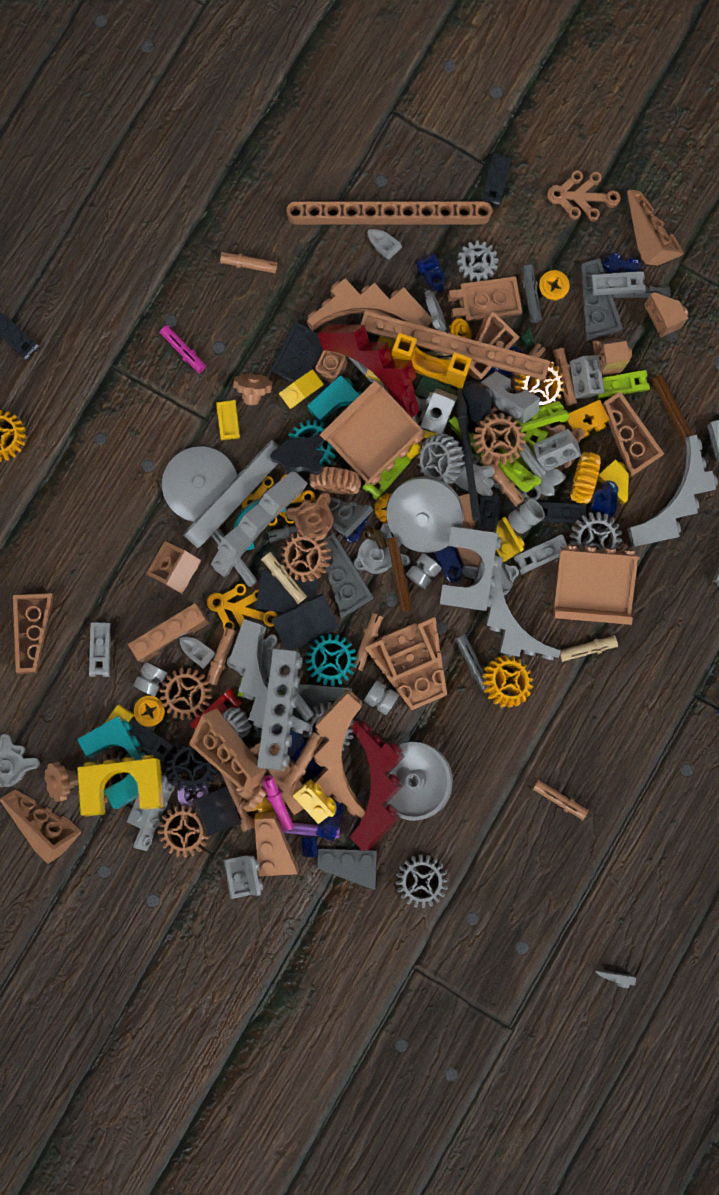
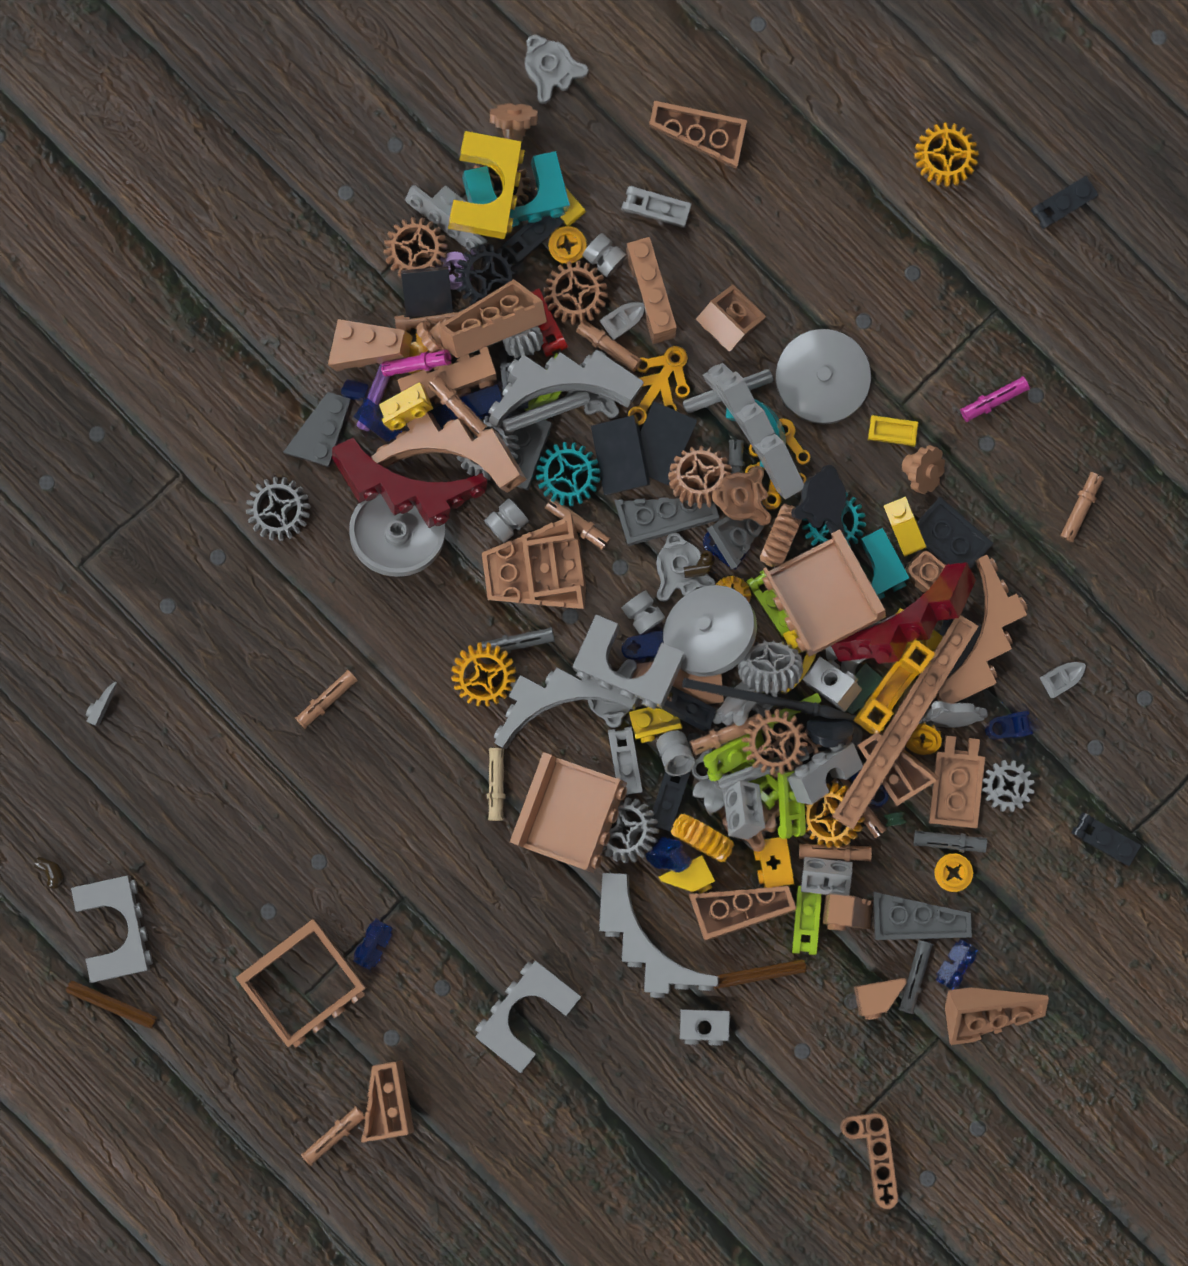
camera: 105 degrees right, 0 degrees up
nougat wedge [0,790,81,864] -> none
light grey beam [183,440,279,548] -> none
light grey bracket [224,855,263,899] -> none
light grey brick [257,649,302,771] -> none
tan pin [261,552,307,604] -> none
nougat beam [287,202,492,224] -> none
reddish brown axle [387,537,412,612] -> none
nougat plant [547,171,621,221] -> none
light grey plate [591,272,646,296] -> none

